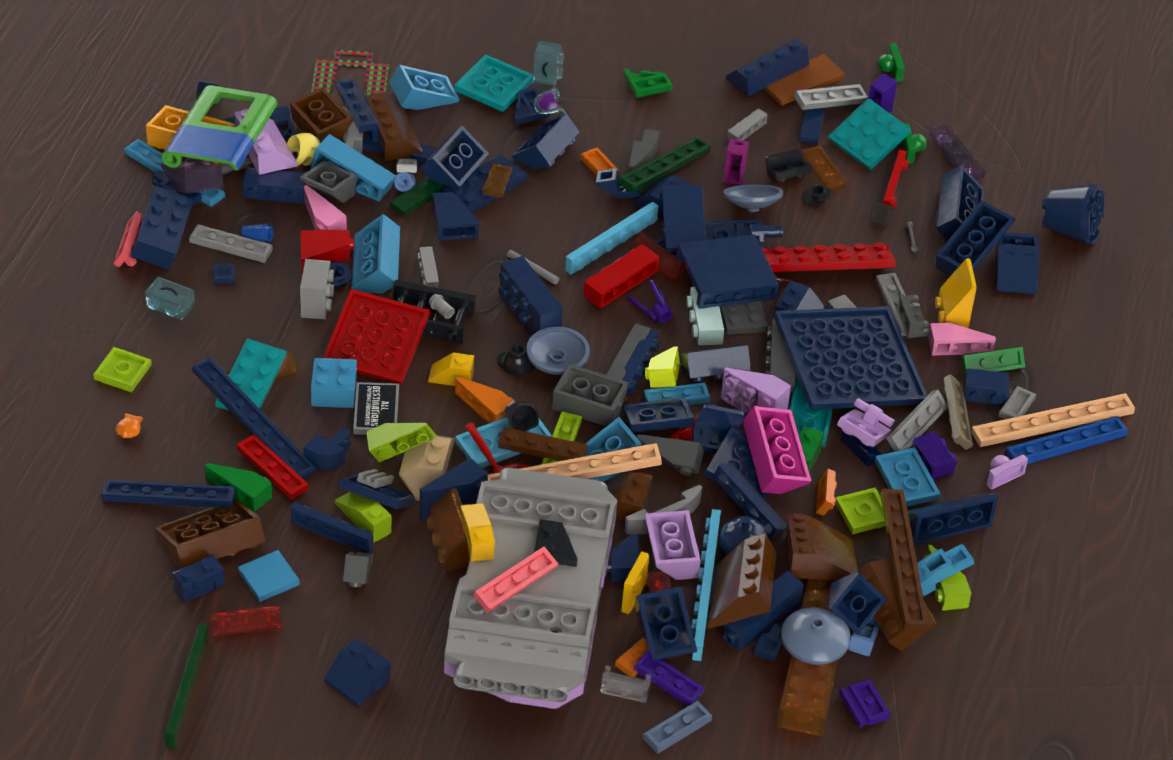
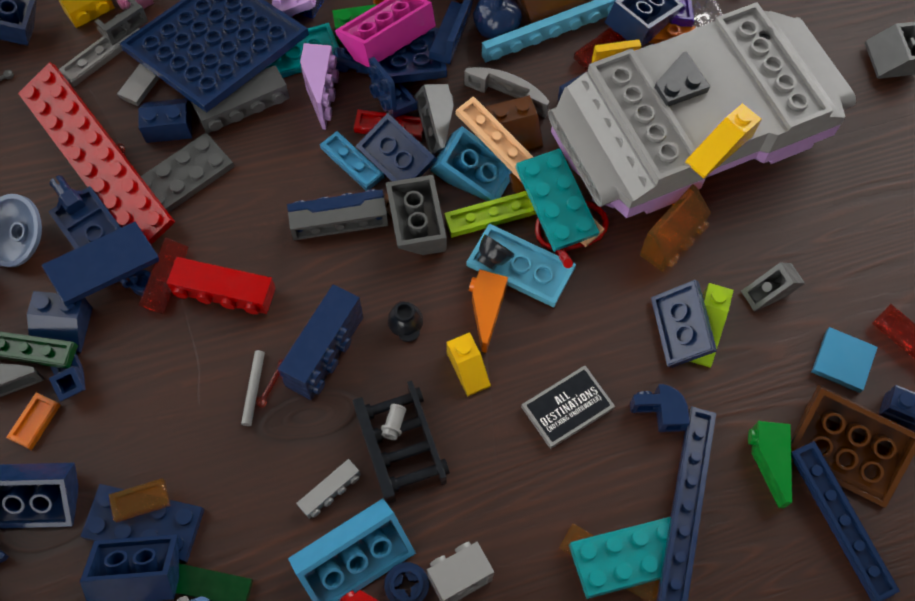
camera: 120 degrees left, 20 degrees up
red plate [237,434,308,500] -> none
dark blue plate [291,502,373,553] -> none
dark azure brick [311,358,357,408] -> none
red plate [323,289,430,385] -> none
dark blue slope [324,637,390,706] -> none
light grey tile [357,469,394,488] -> none
lime slope [366,423,437,463] -> none
tan wedge [399,435,455,501] -> none
dark blue slope [419,458,488,521] -> none
dark blue slope [433,192,479,241] -> none
coral plate [473,547,558,613] -> none
reddish brown plate [498,427,588,461] -> none
sand blue dish [527,327,590,375] -> none
medium azure plate [565,202,658,275] -> none
dark purple plant [627,280,673,323] -> none
neon yellow slope [645,347,680,388] -> none
lavender slope [645,510,701,580] -> none
dark blue panel [675,234,779,309] -> none
slope [679,345,751,382] -> none
light aqua brick [686,287,724,346] -> none
none -> teal plate [515,148,600,252]

